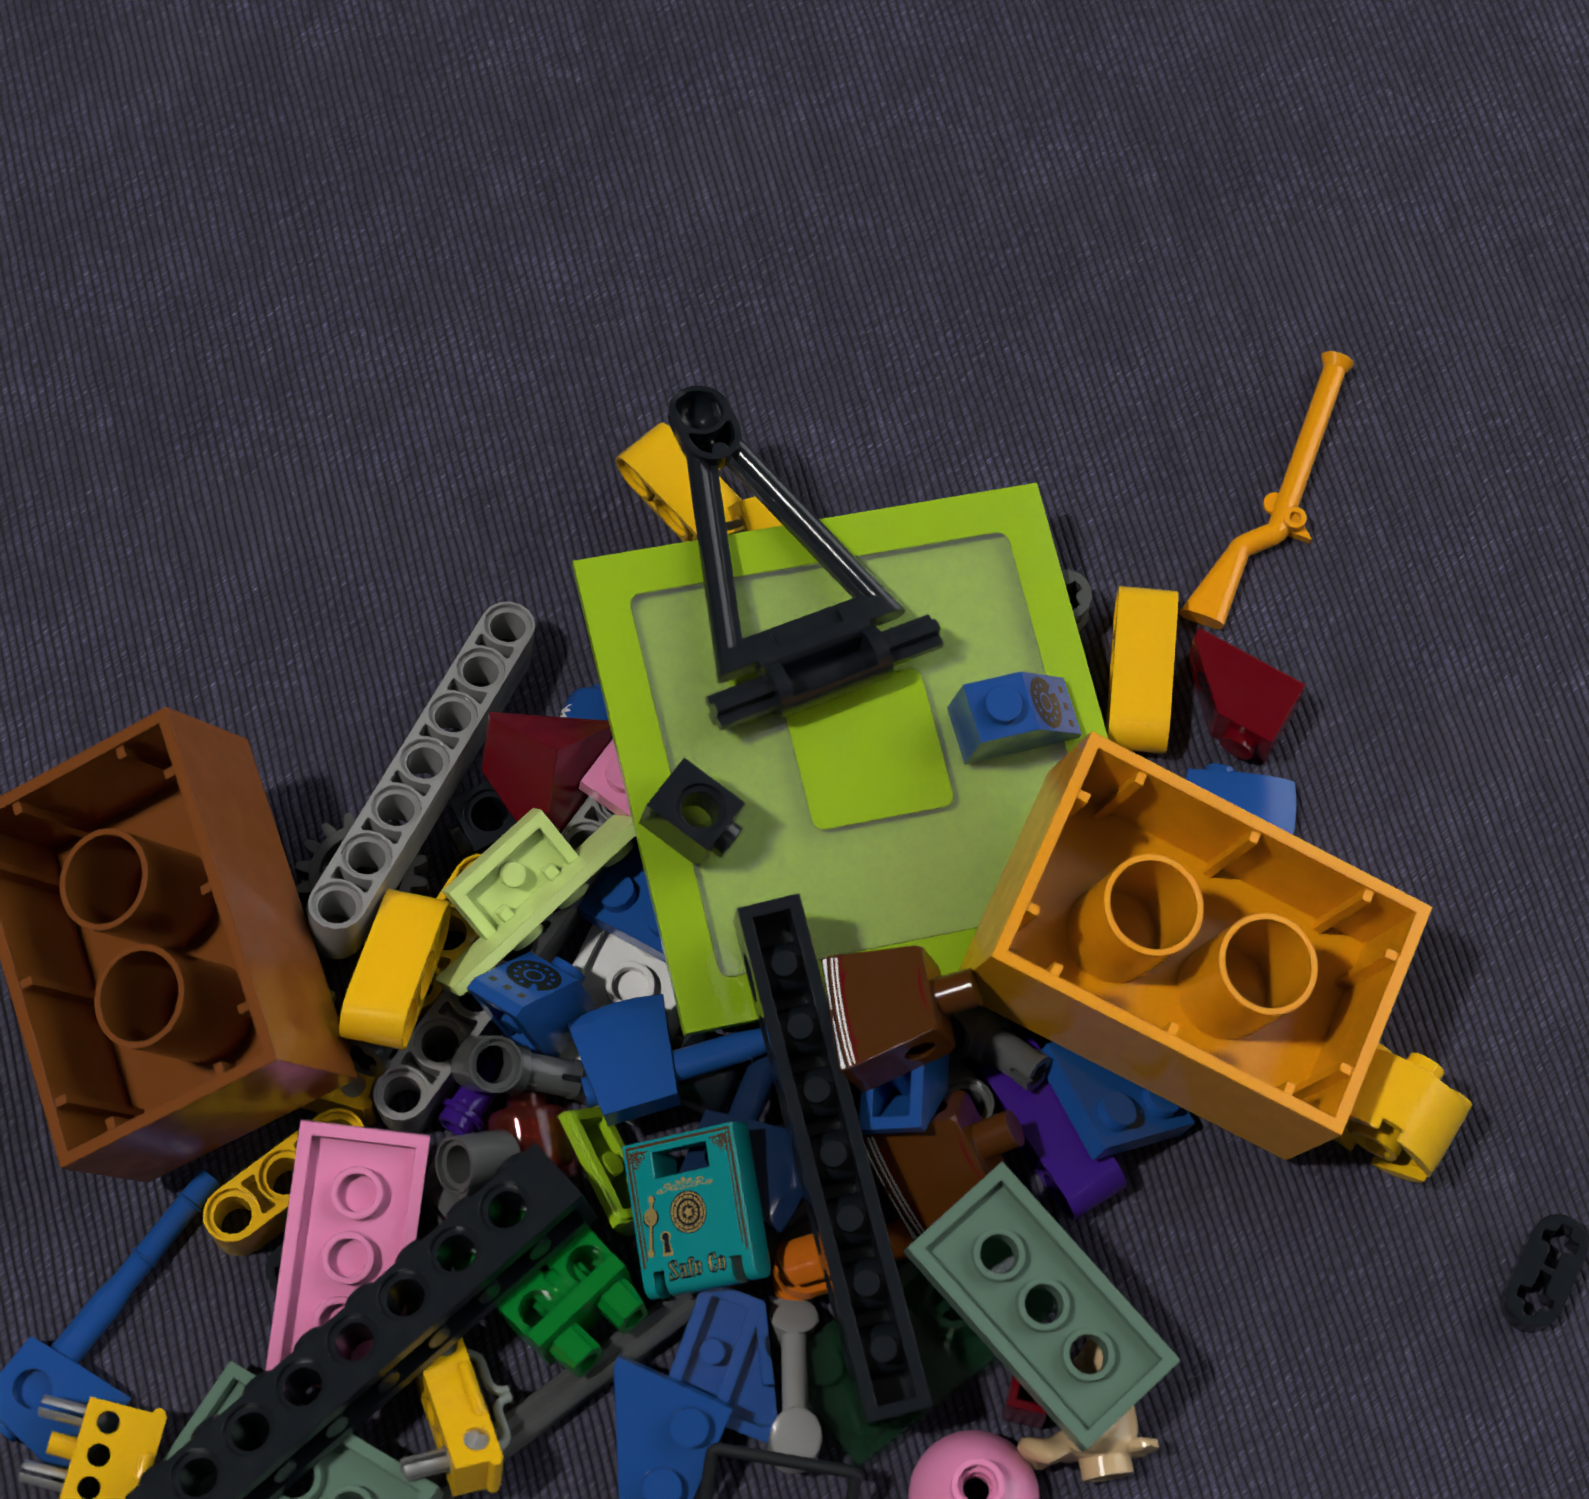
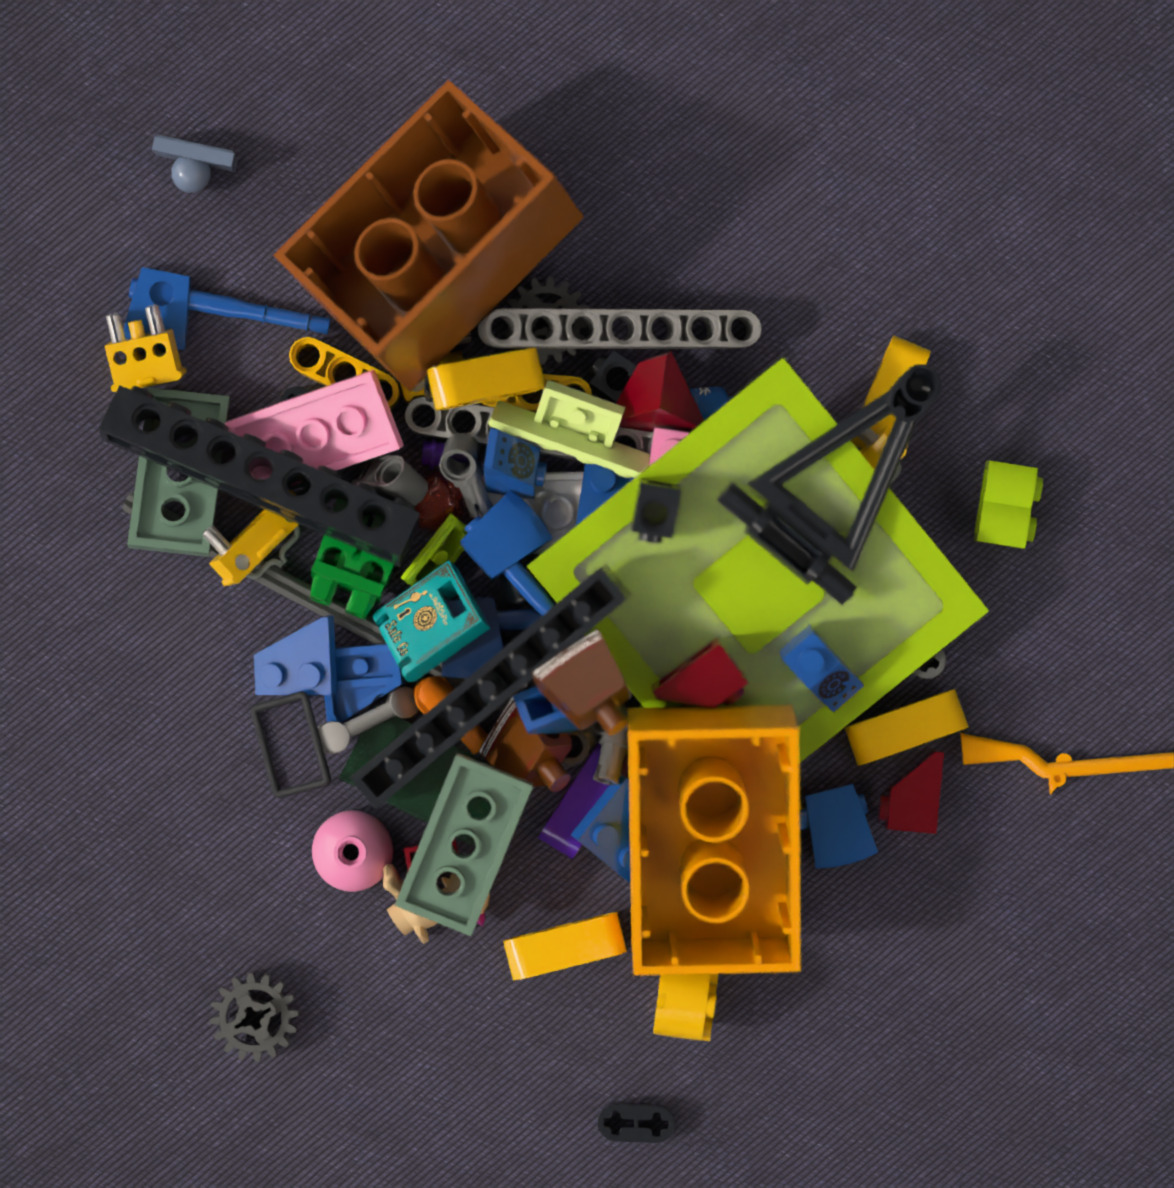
camera: 65 degrees right, 20 degrees up
none -> yellow beam [503,912,627,980]
none -> dark red slope [651,637,748,707]
none -> lime brick [973,460,1043,549]

